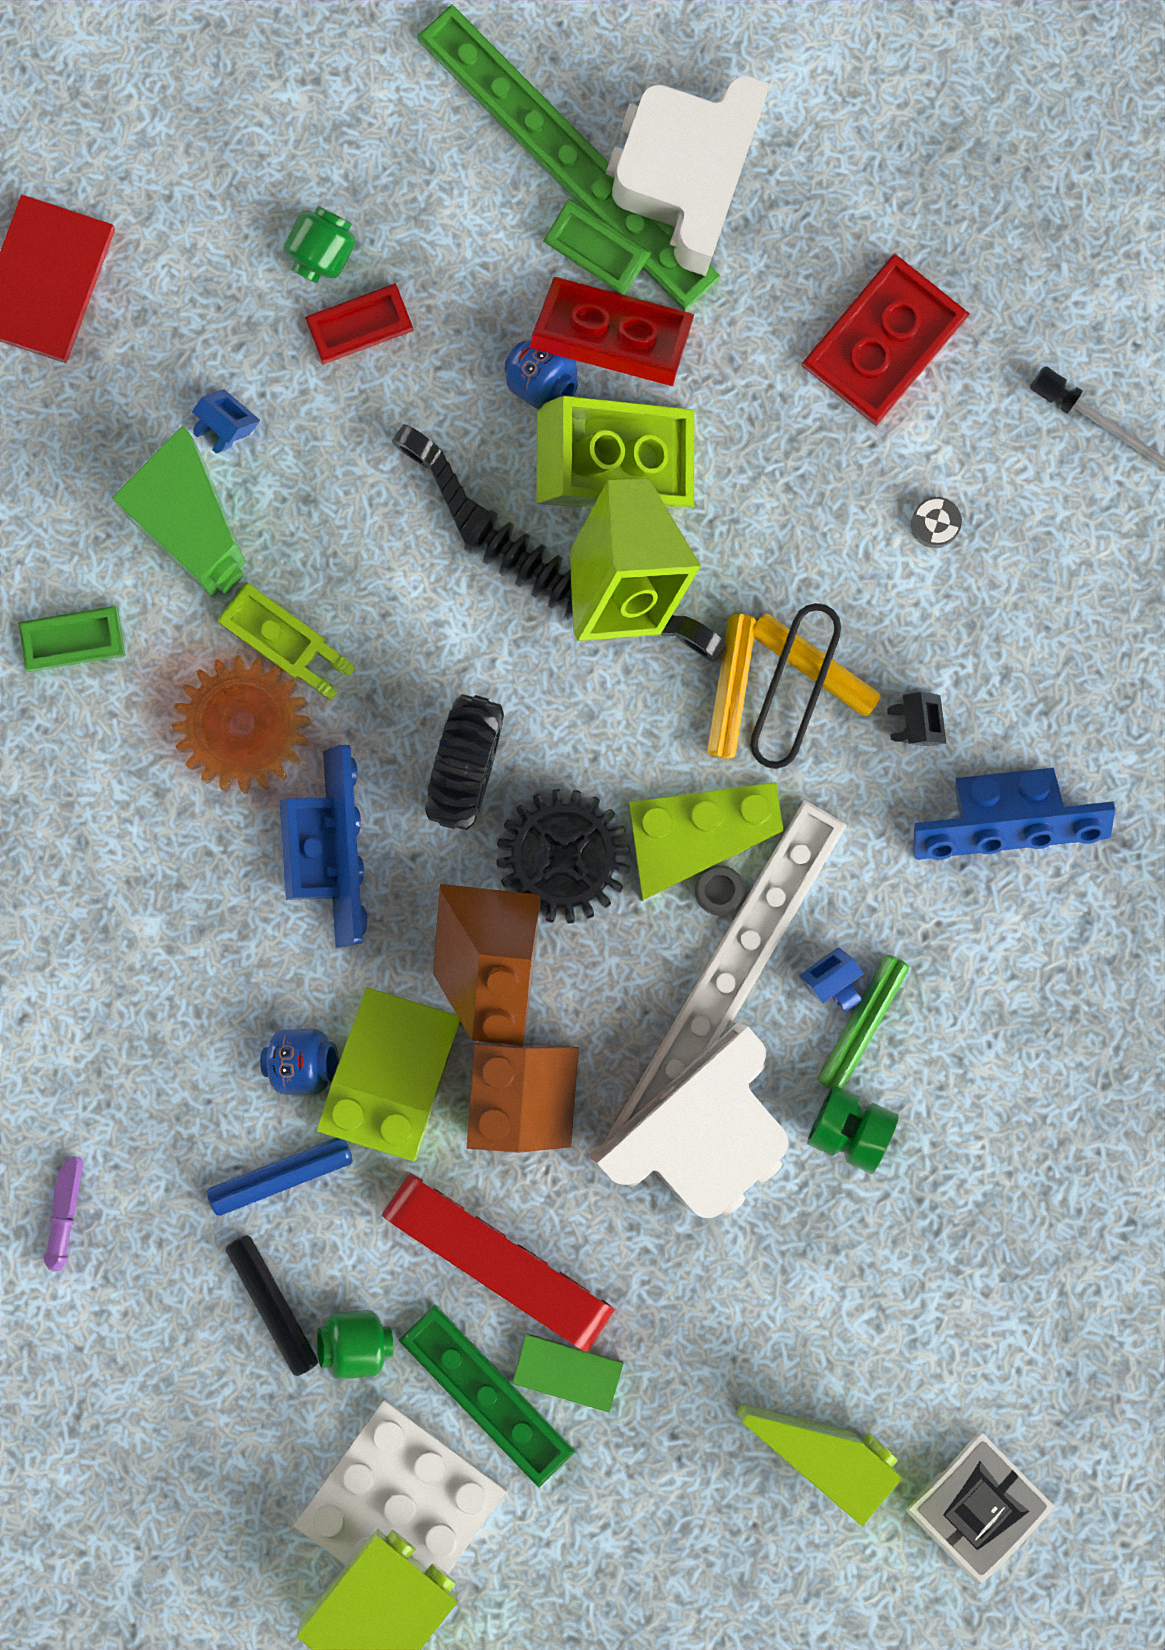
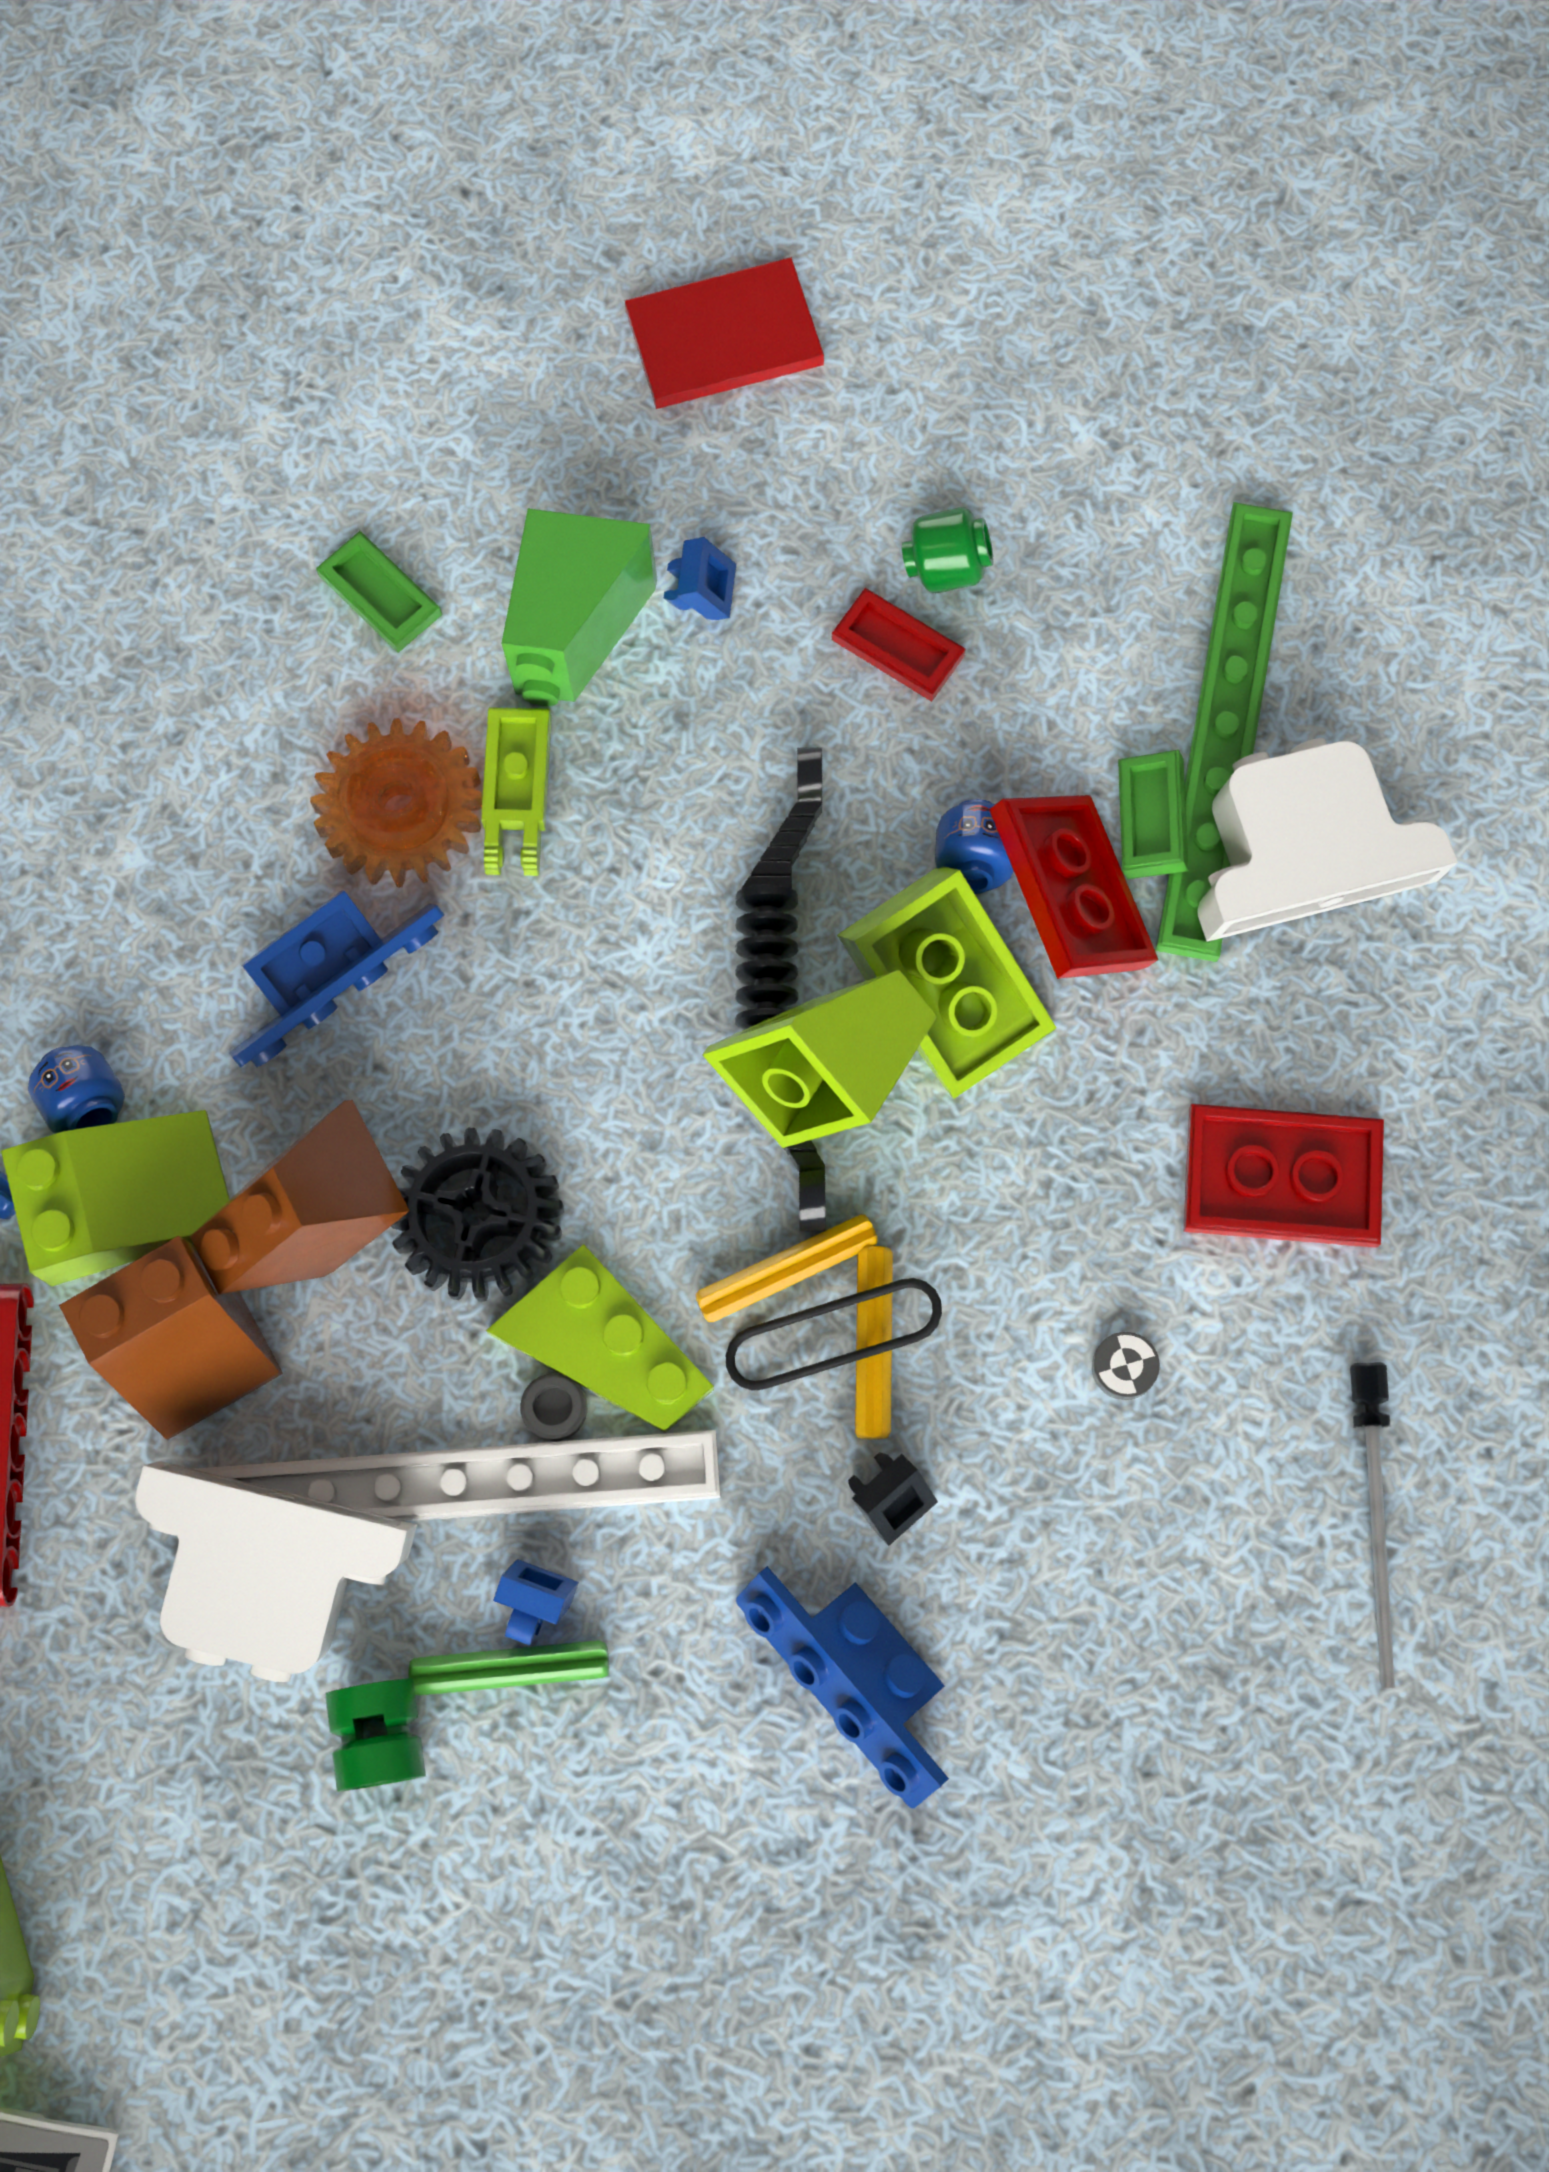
camera: 60 degrees right, 10 degrees down
black gear [425,694,504,830] -> none

